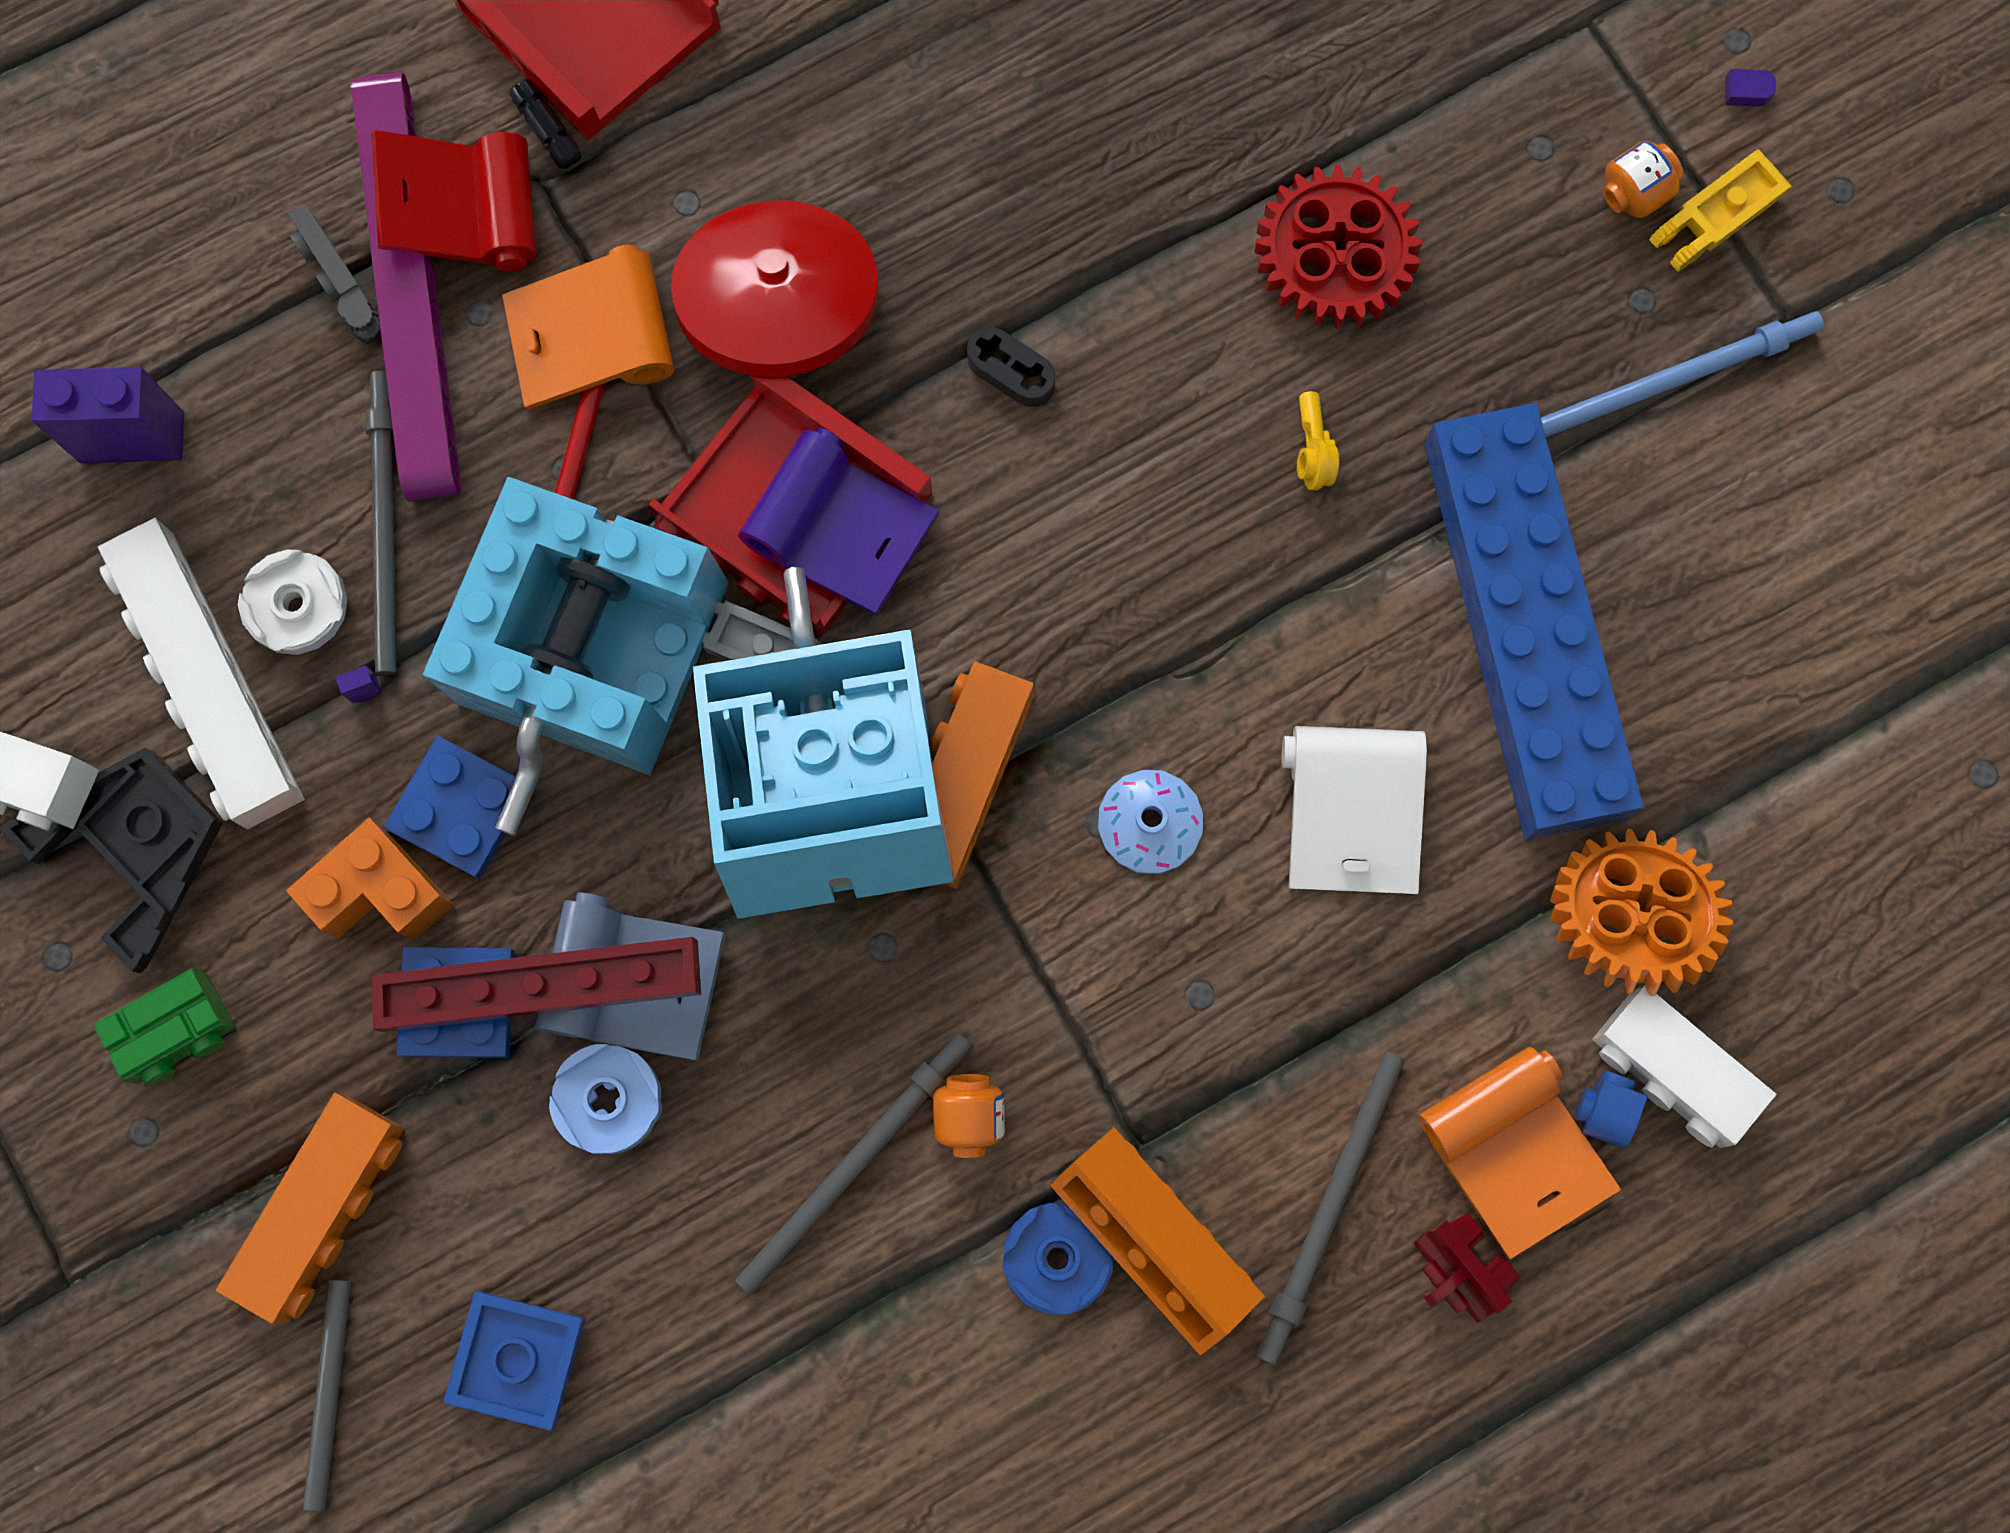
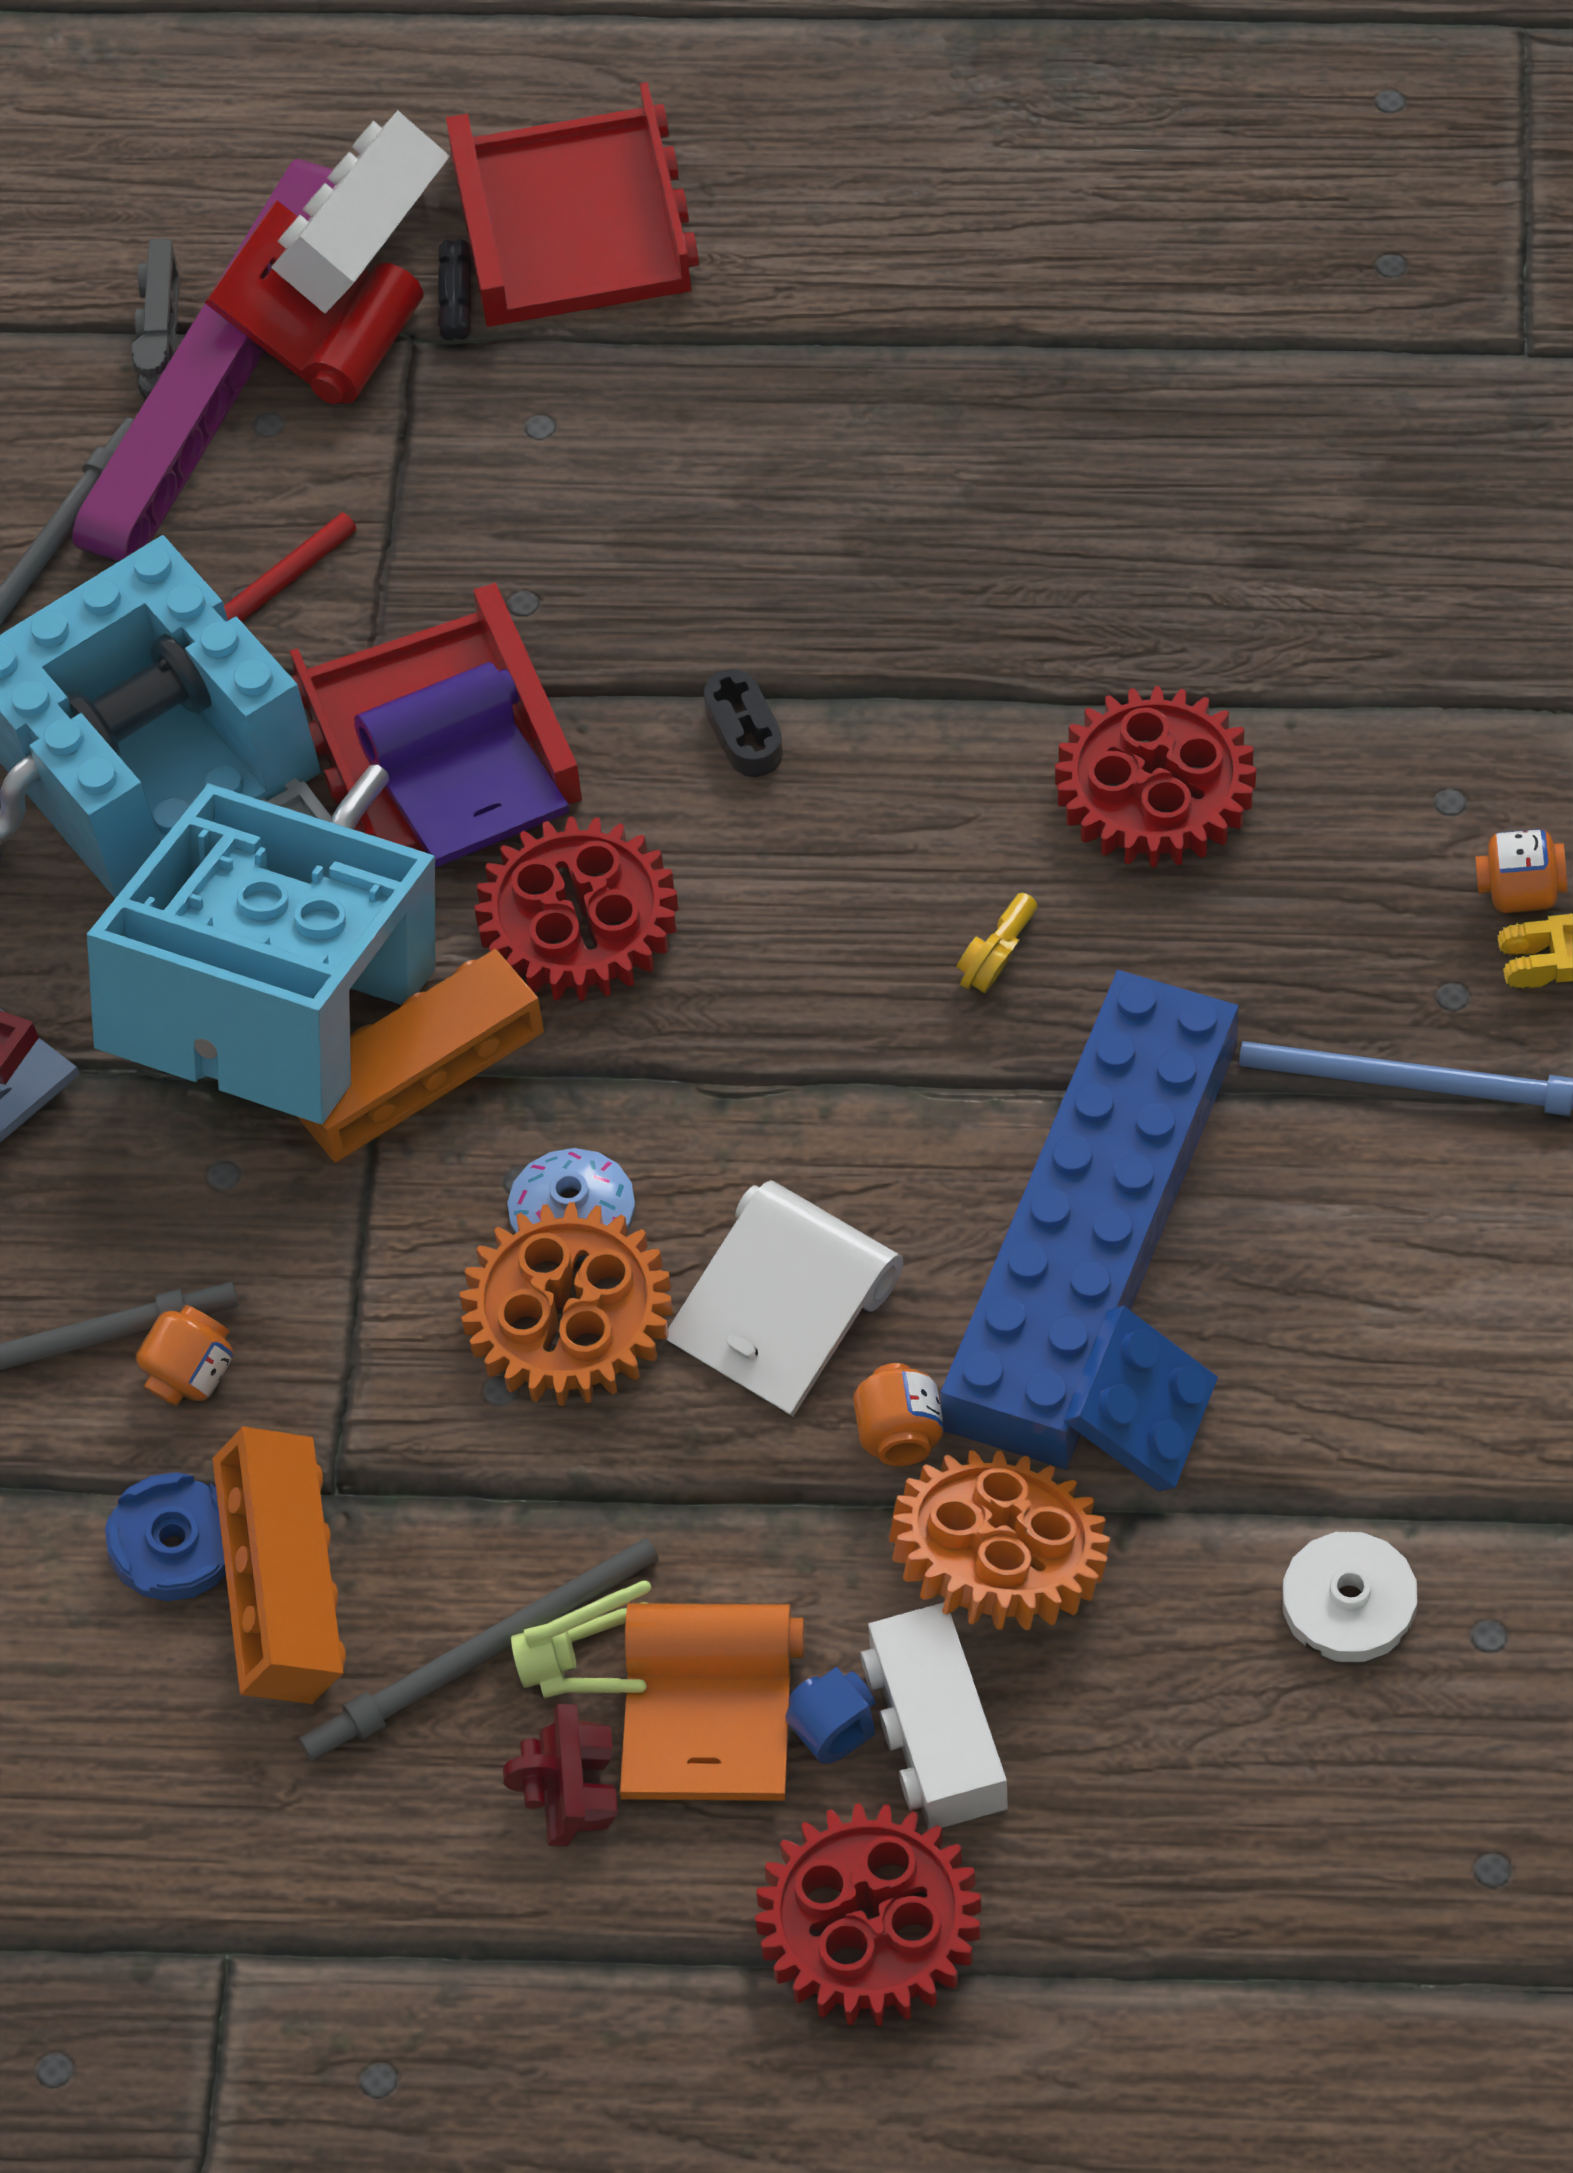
camera: 35 degrees right, 20 degrees down
orange door [502,245,675,410] -> none
red dish [671,200,879,377] -> none
none -> white brick [271,110,450,313]
none -> orange gear [460,1202,673,1406]
none -> red gear [474,817,679,1001]
none -> yellowish green plant [511,1580,651,1699]
none -> red gear [755,1803,982,2026]
none -> orange head [853,1363,944,1467]
none -> blue plate [1063,1306,1218,1492]
none -> white plate [1283,1532,1417,1662]

